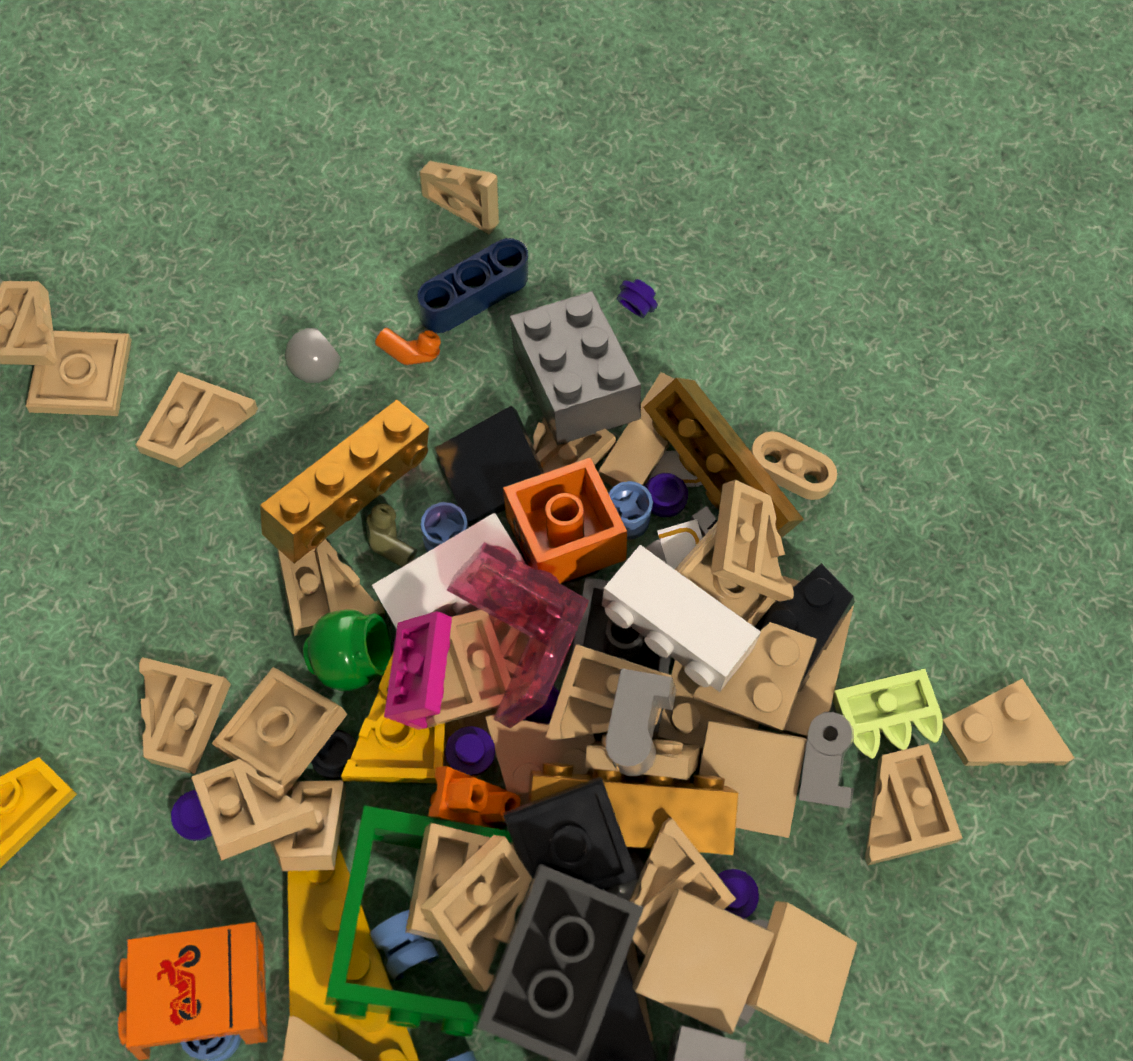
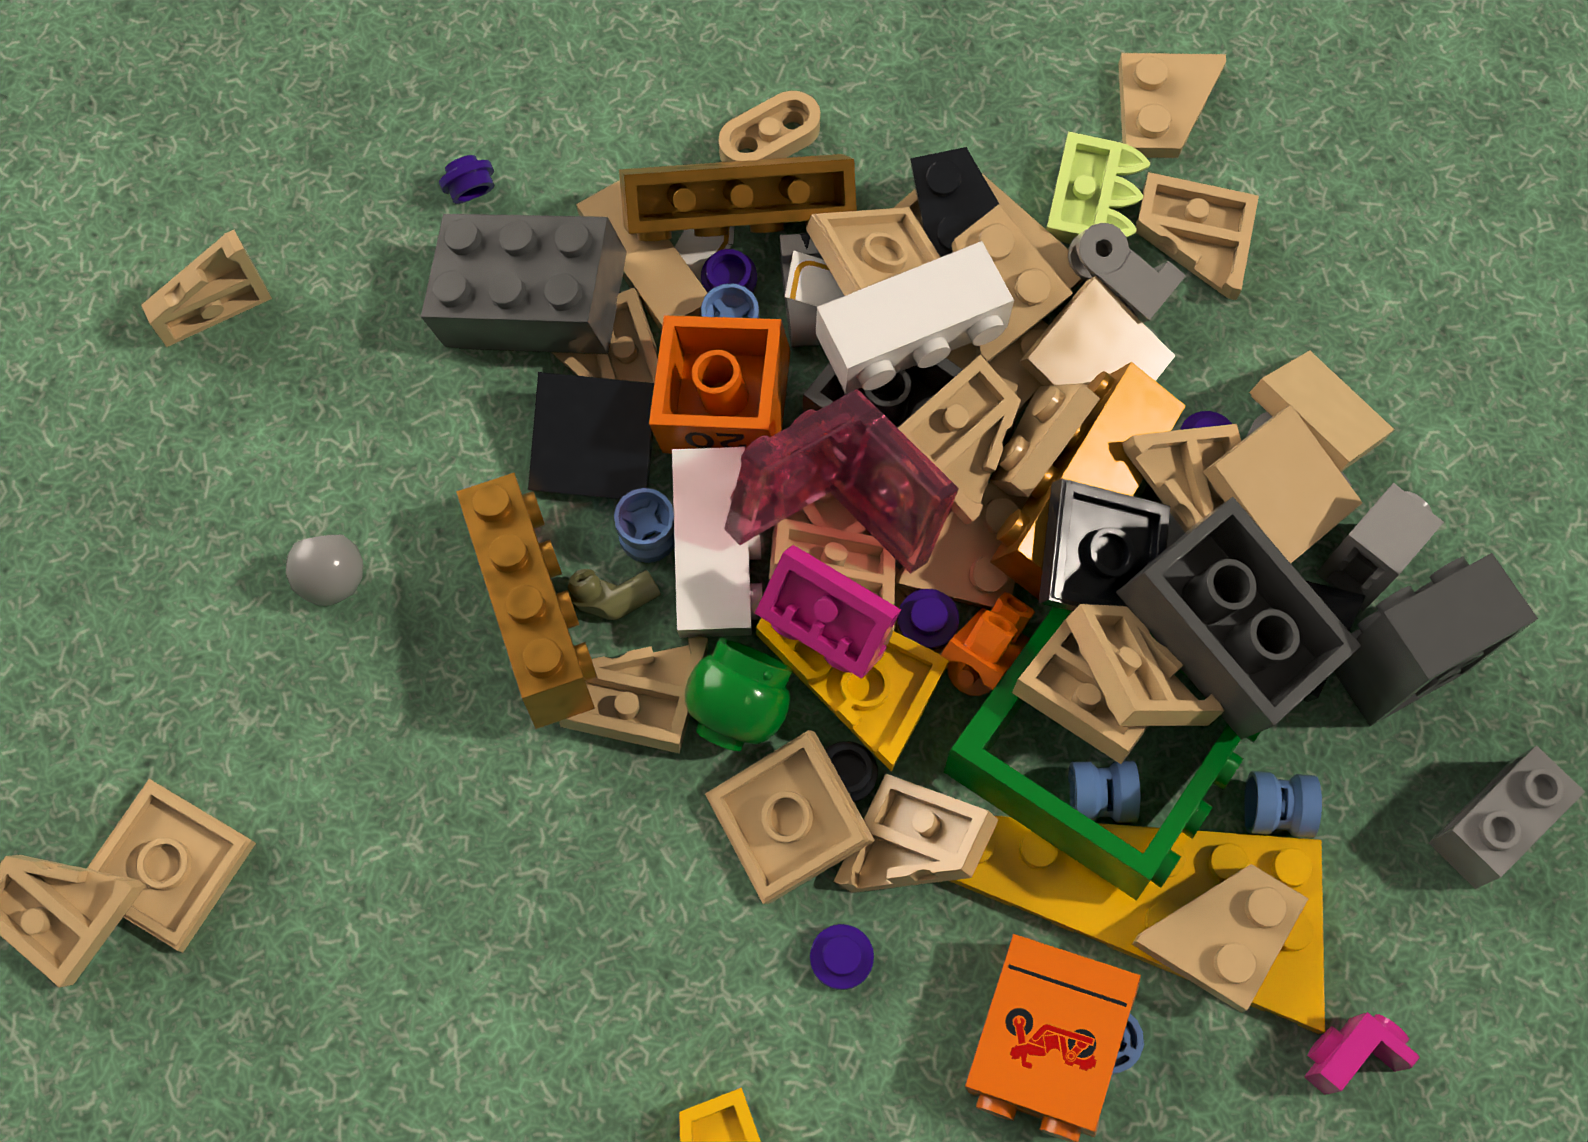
camera: 60 degrees left, 5 degrees up
tan wing [136,372,258,468] -> none
tan wing [139,657,231,774] -> none
tan wing [191,759,317,861] -> none
orange arm [375,328,441,365] -> none
dark blue beam [417,238,528,333] -> none
light grey leg [606,668,676,776] -> none
tan wing [711,480,794,602] -> none

